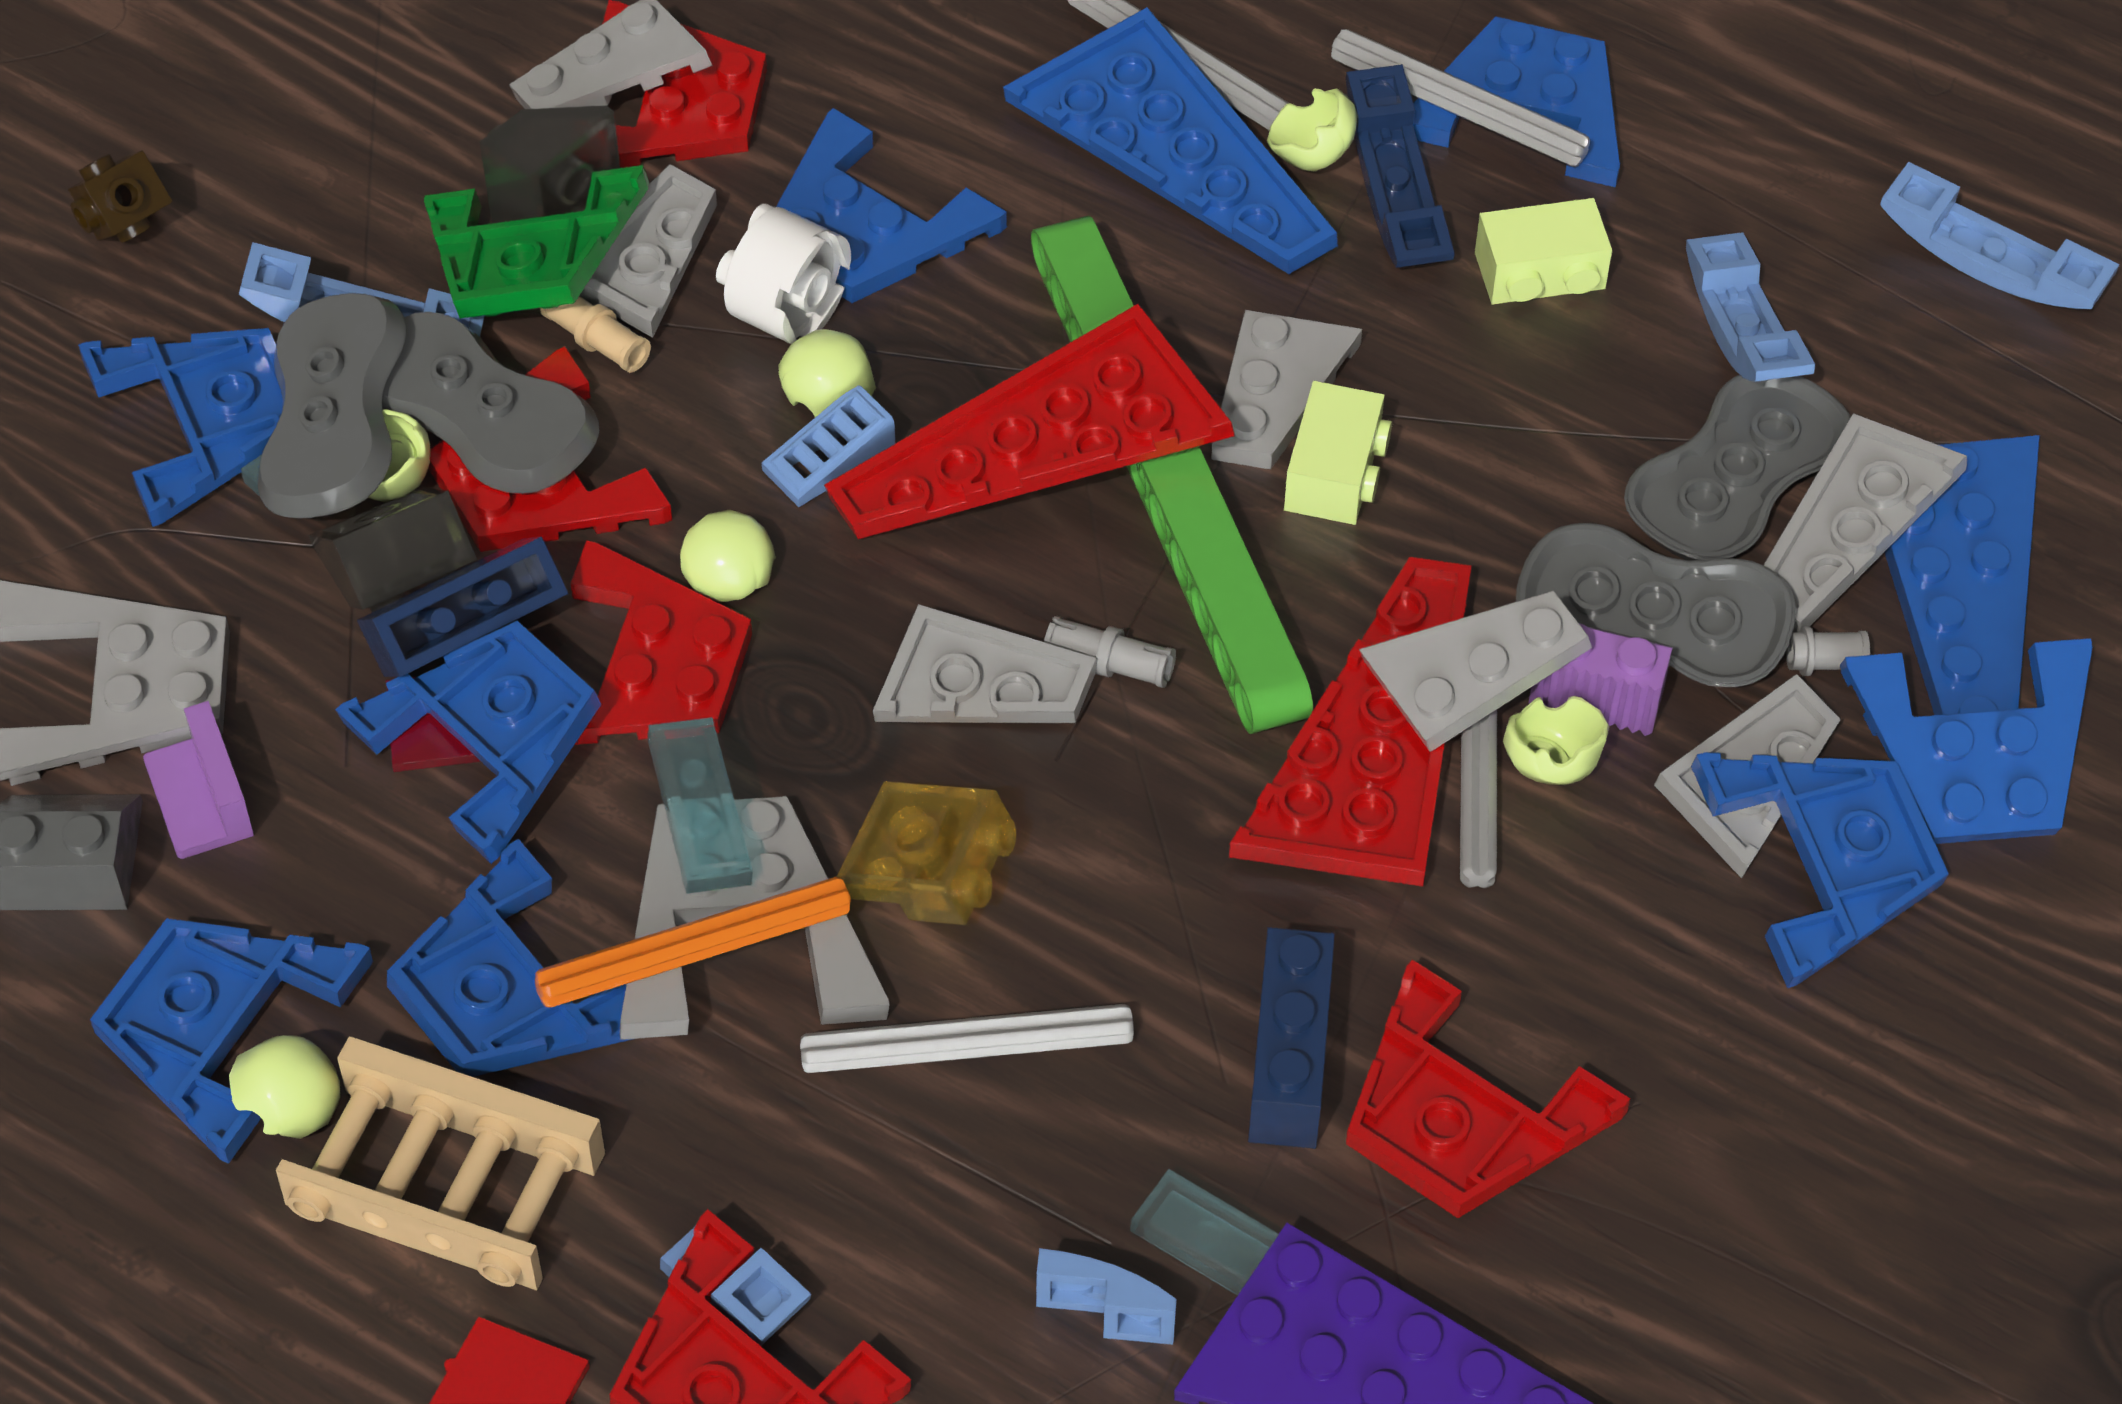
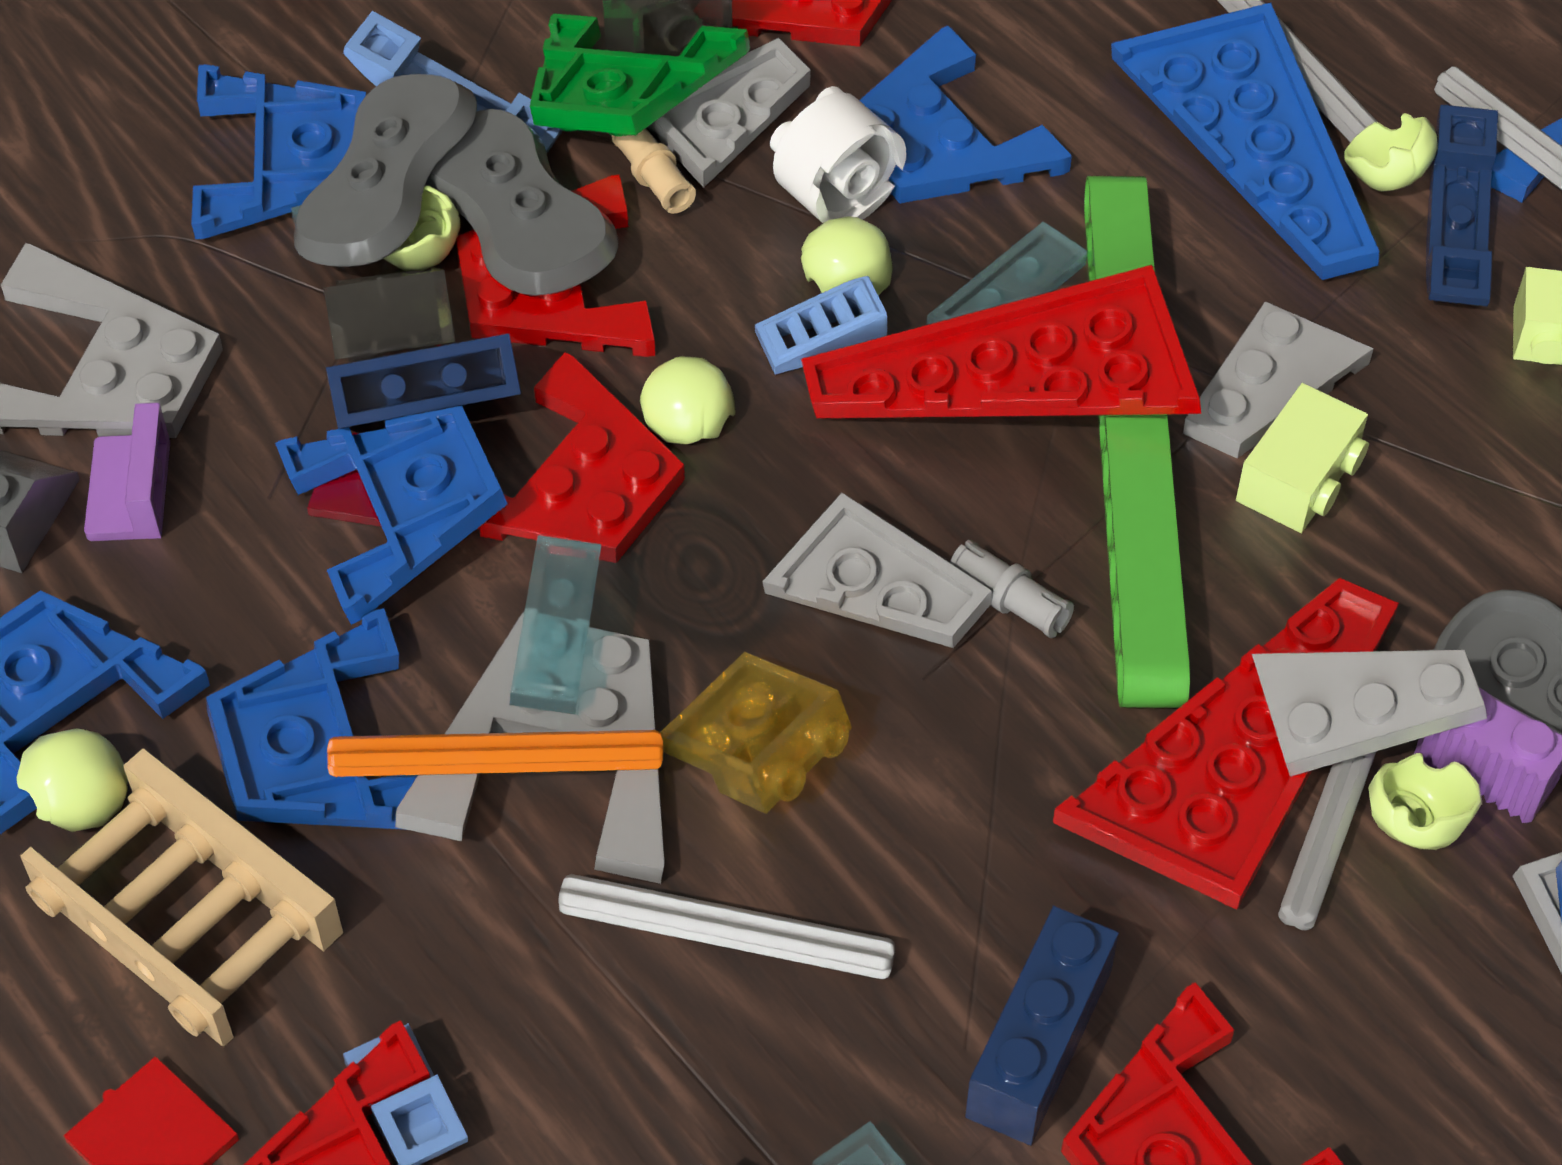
camera: 20 degrees right, 0 degrees up
none -> clear light blue tile [927,222,1087,325]

